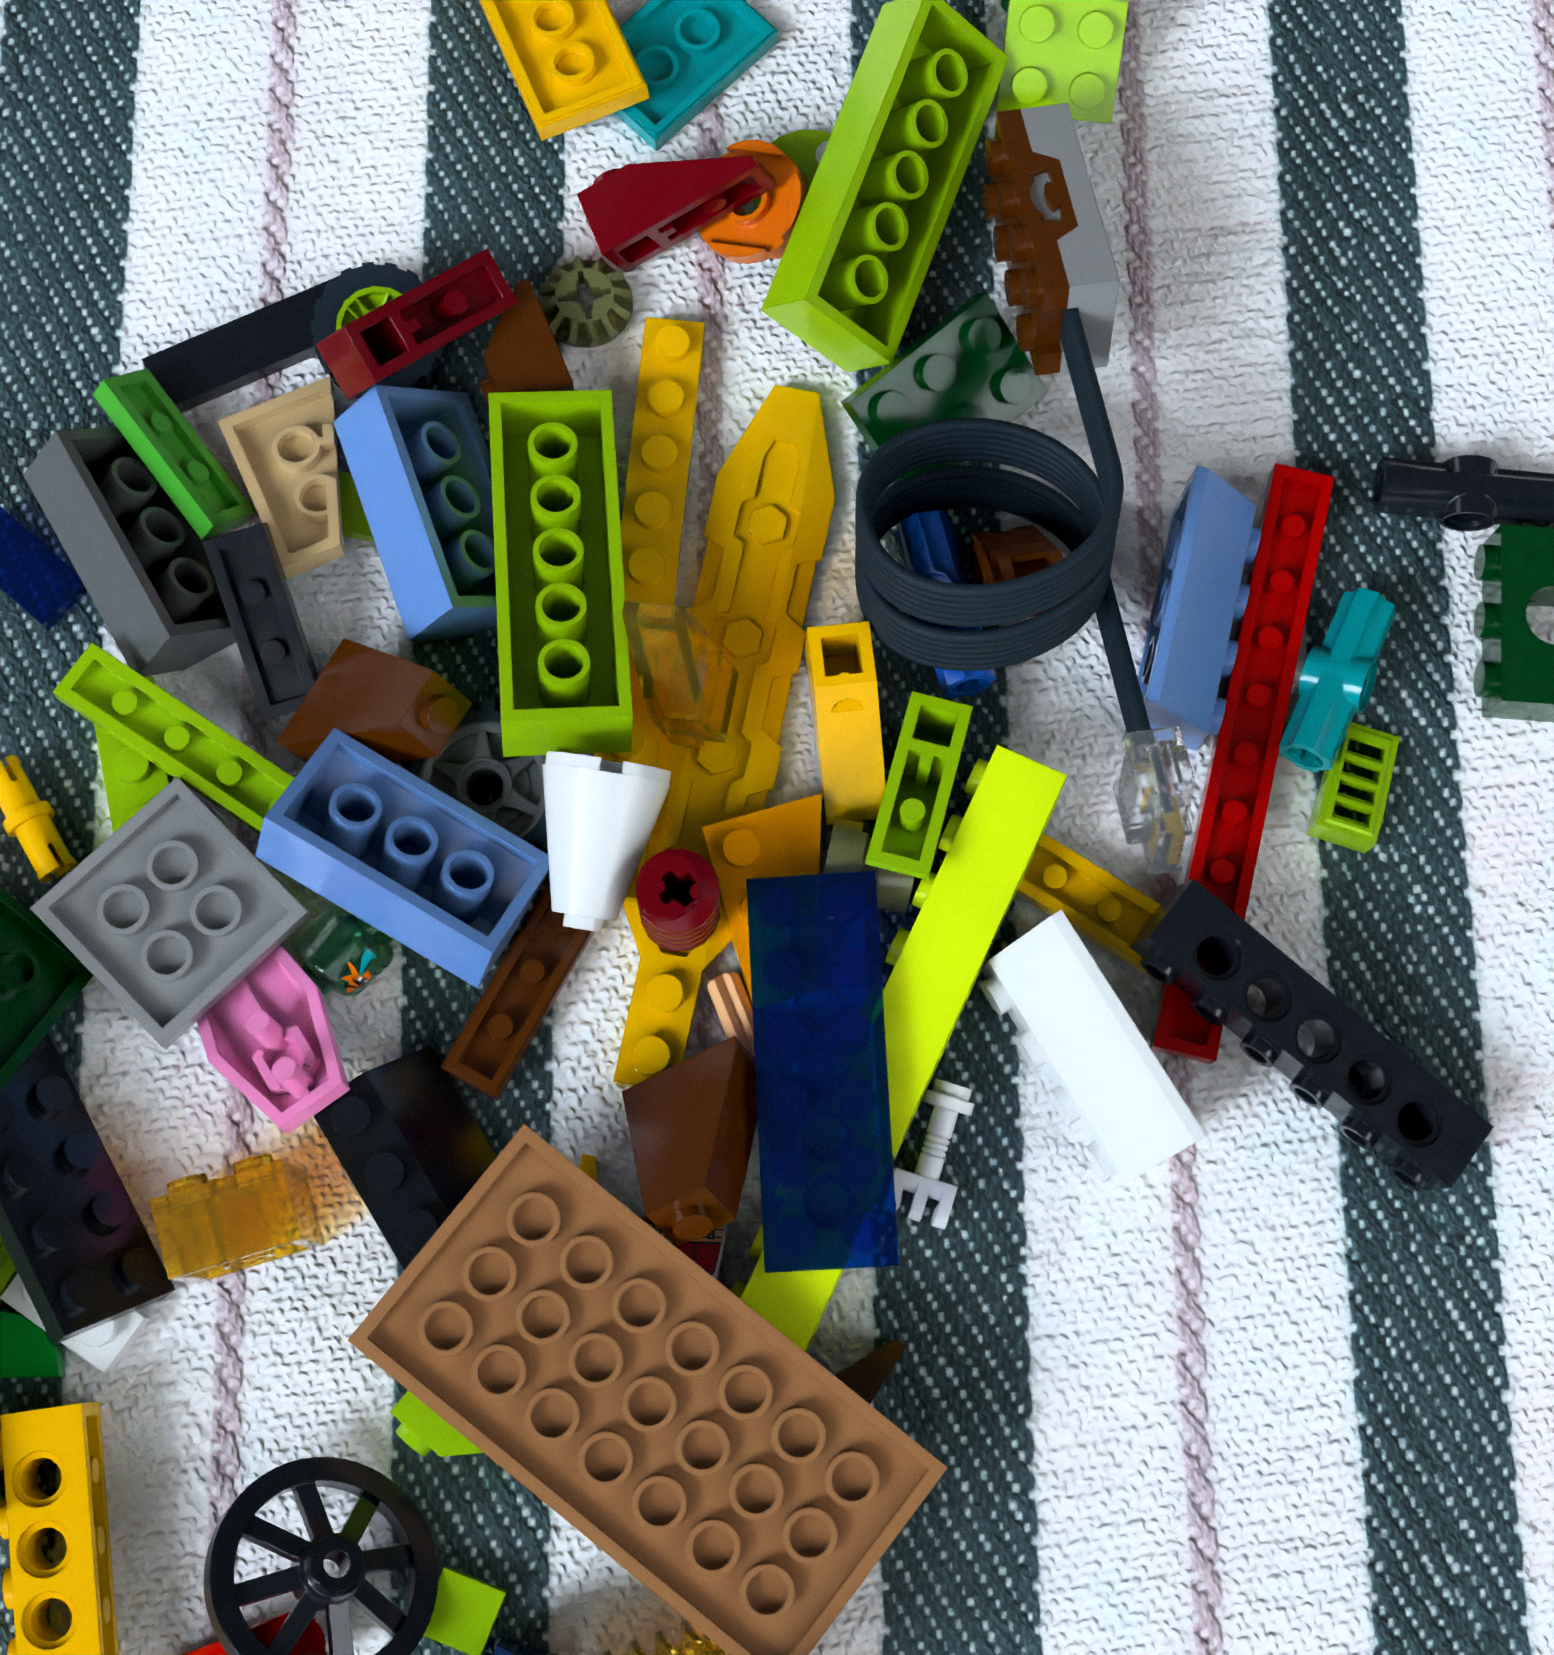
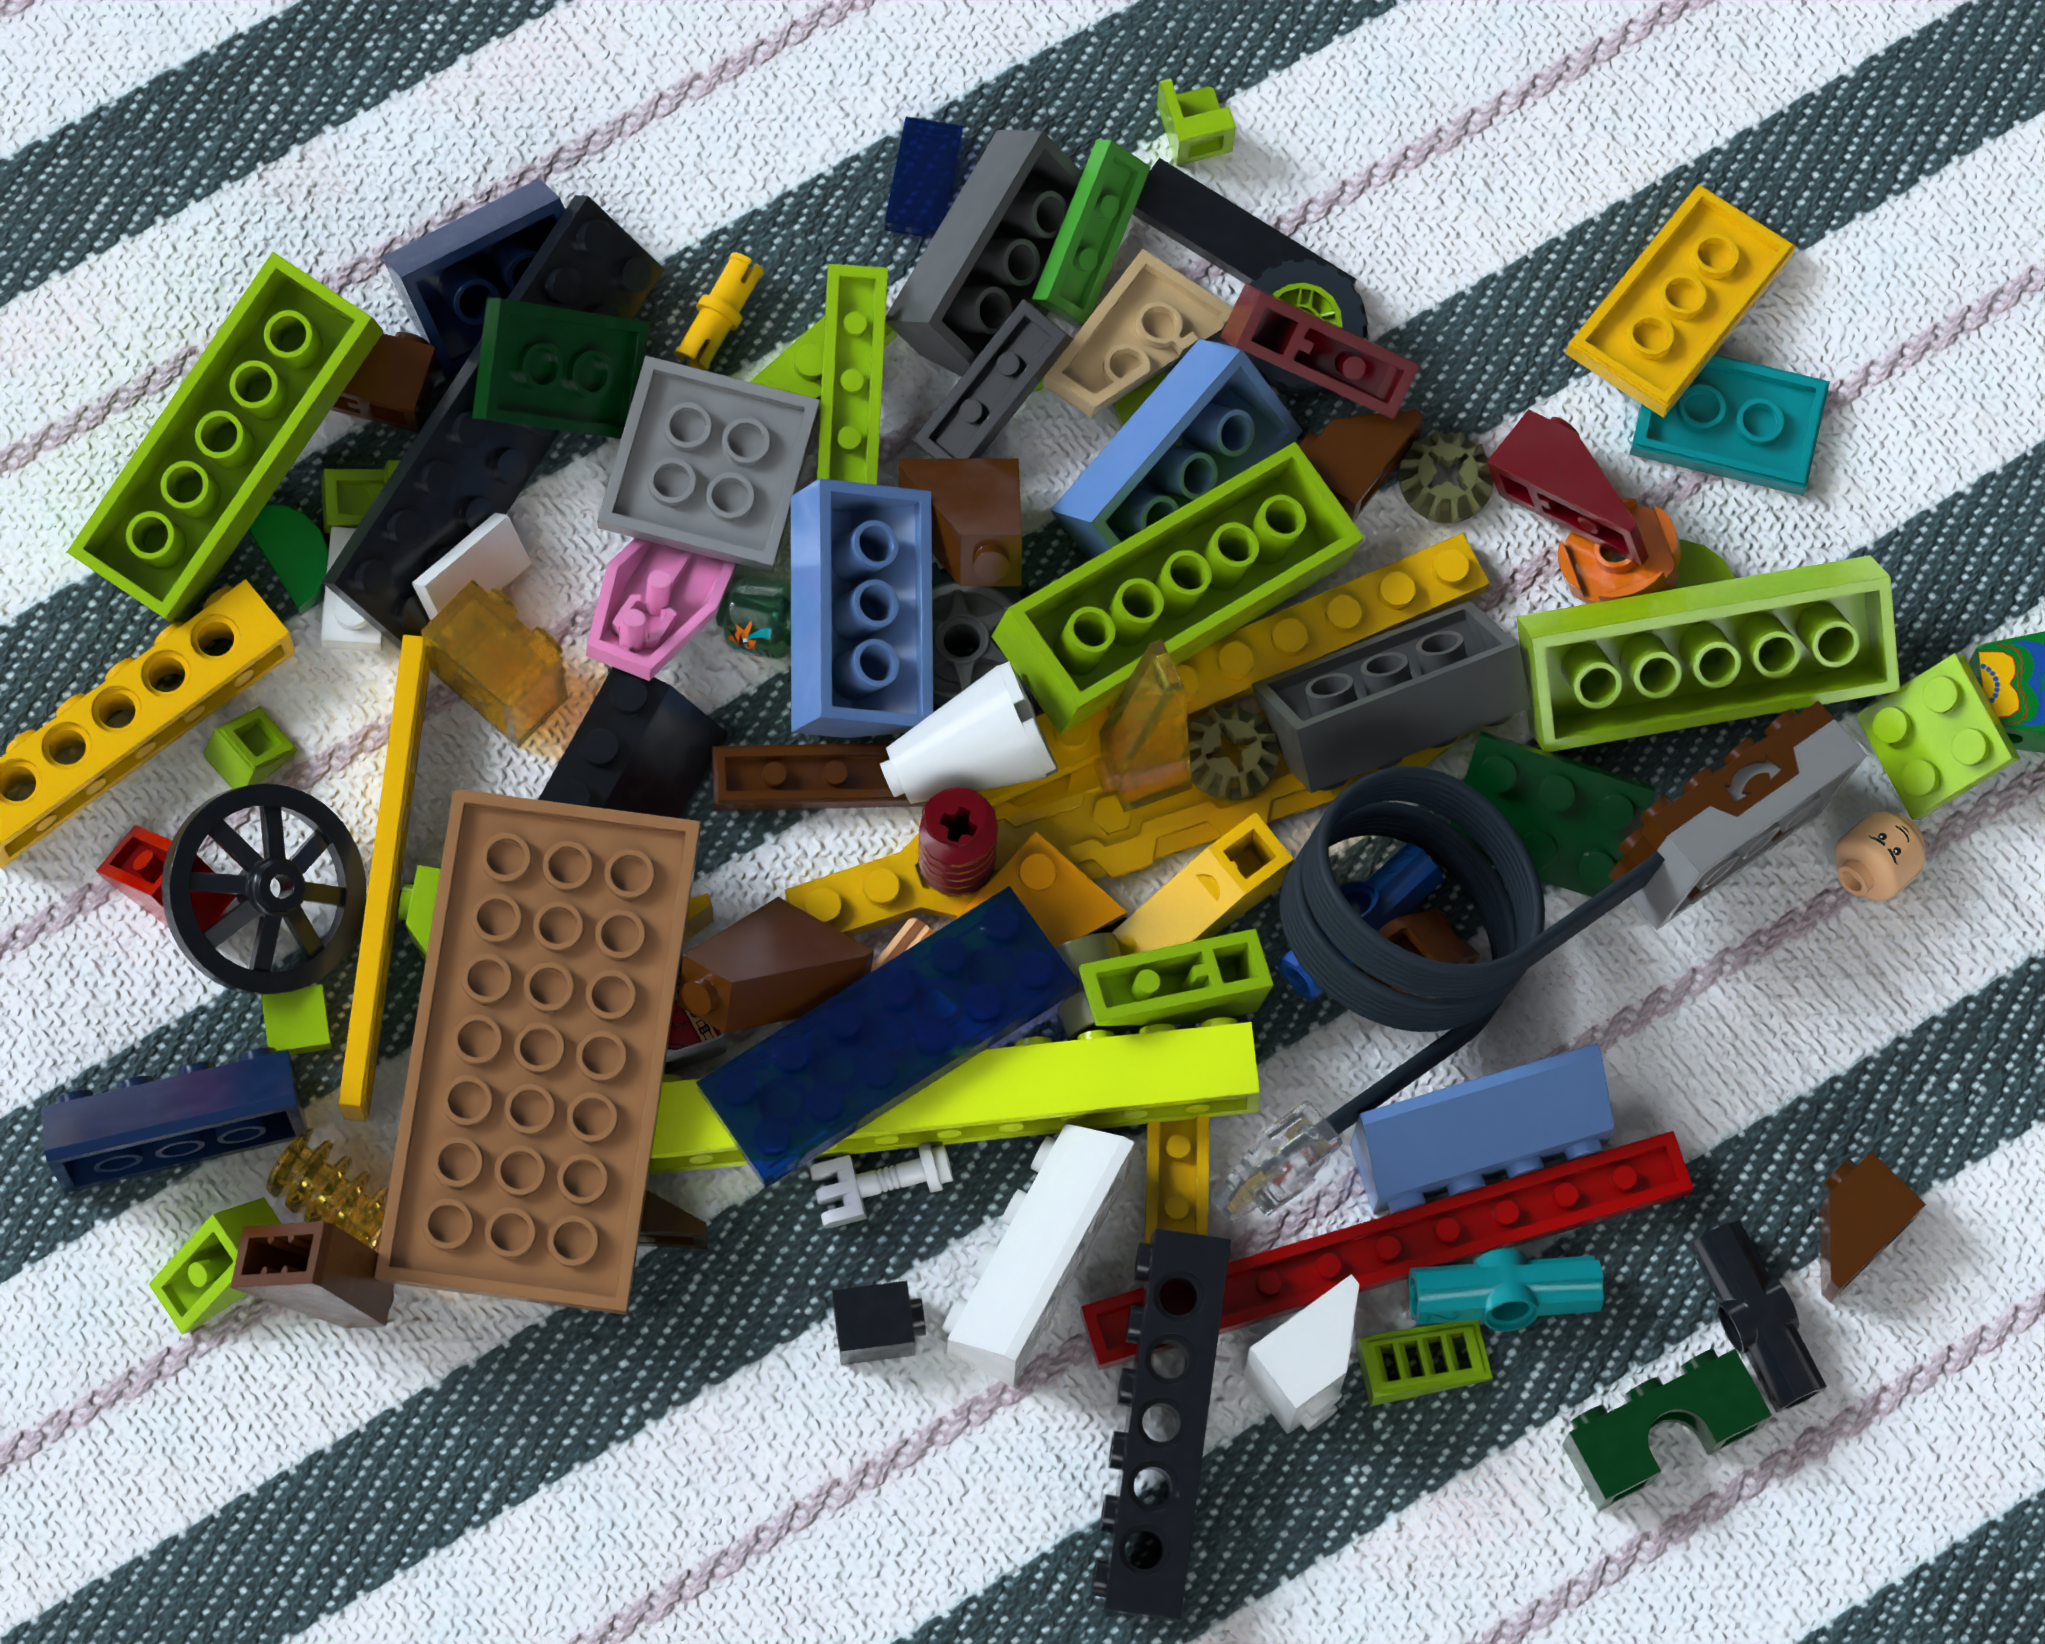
camera: 60 degrees right, 5 degrees down
none -> lime slope [204,706,298,789]
none -> yellow tile [338,635,432,1122]
none -> white tile [412,512,532,635]
none -> black brick [832,1281,926,1365]
none -> lime panel [1157,78,1236,166]
none -> olive gear [1182,704,1279,801]
none -> white slope [1242,1274,1359,1434]
none -> dark grey slope [1252,600,1532,793]
none -> reddish brown slope [1819,1152,1926,1303]
none -> light nougat head [1834,811,1926,902]

